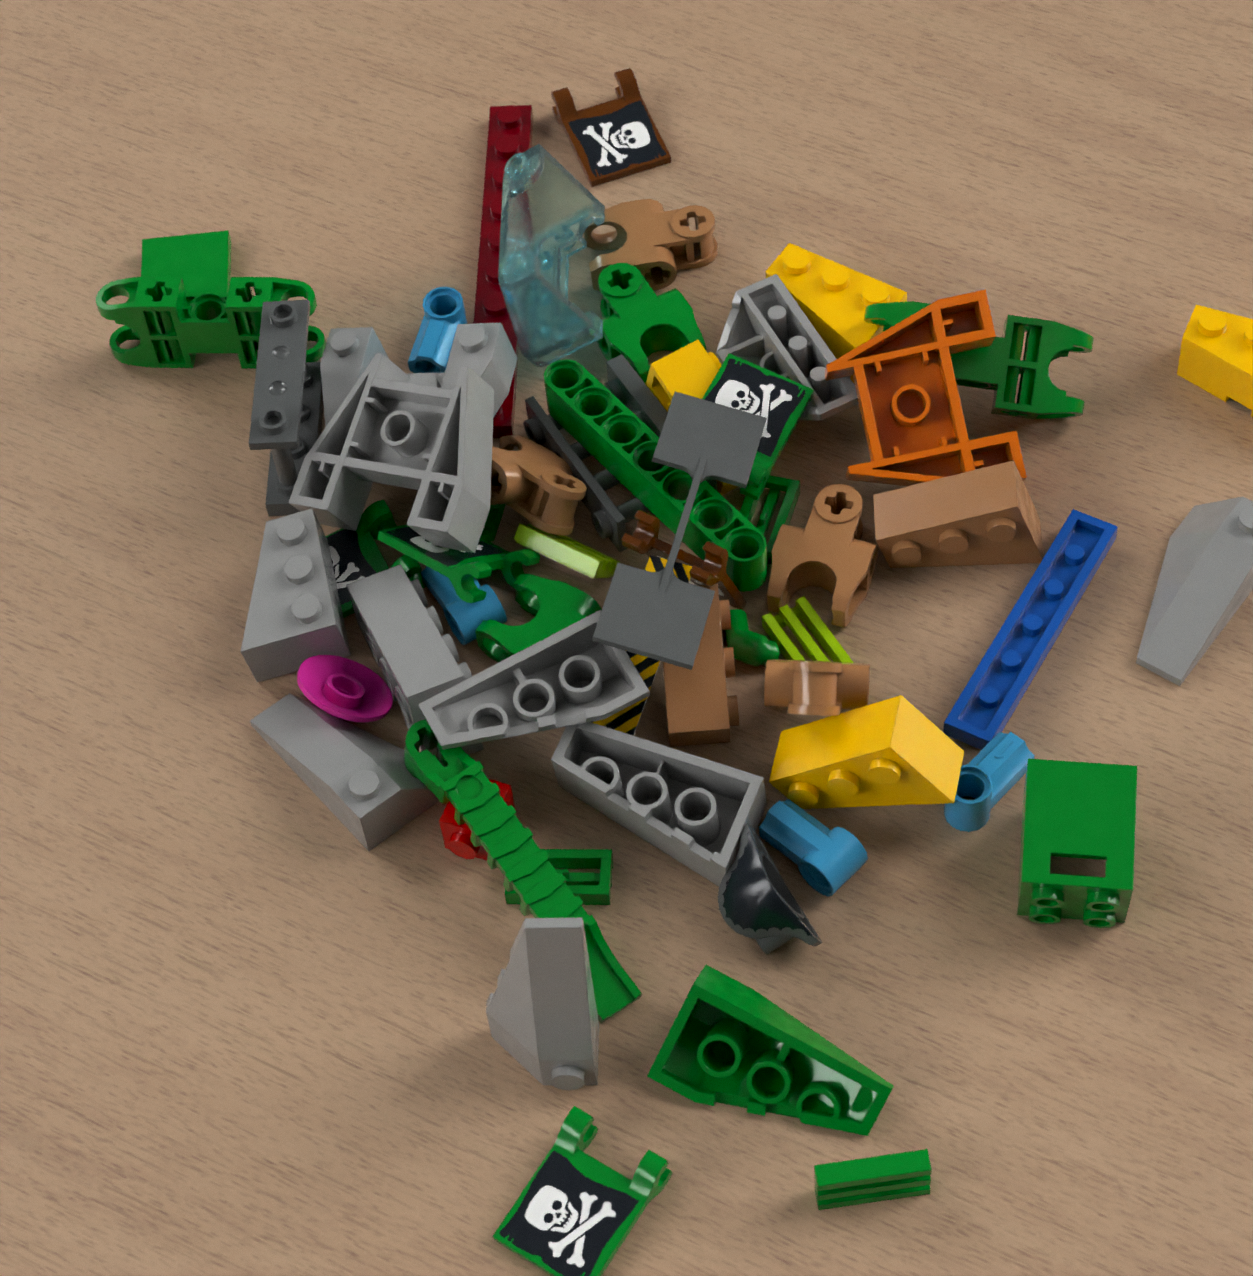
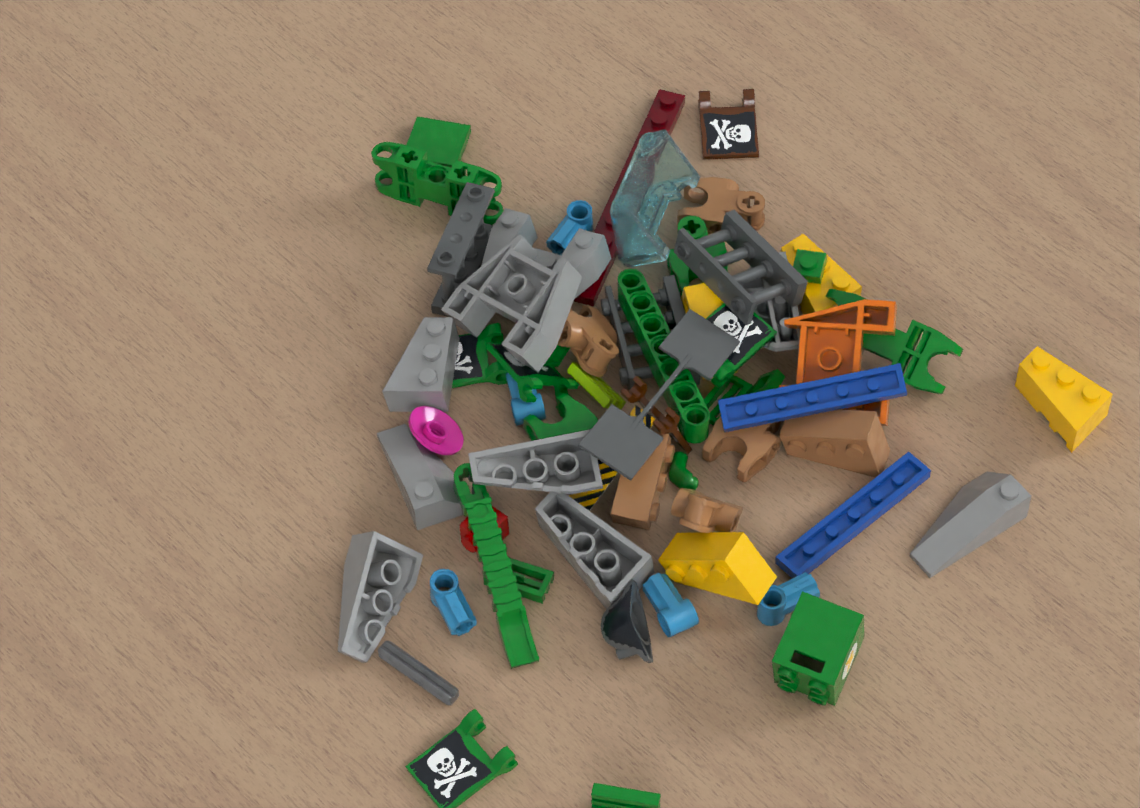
camera: 15 degrees right, 0 degrees up
light grey wedge [346,564,484,756] -> none
light grey wedge [486,918,599,1090] -> none
green wedge [647,965,893,1136] -> none
lime tile [762,596,854,663] -> none
none -> light grey wedge [338,531,423,663]
none -> flat silver axle [378,641,459,705]
none -> dark azure piece [430,569,477,636]
none -> dark grey fence [674,210,808,325]
none -> blue plate [718,363,907,433]
none -> green plate [748,369,786,394]
none -> green plate [793,249,827,284]

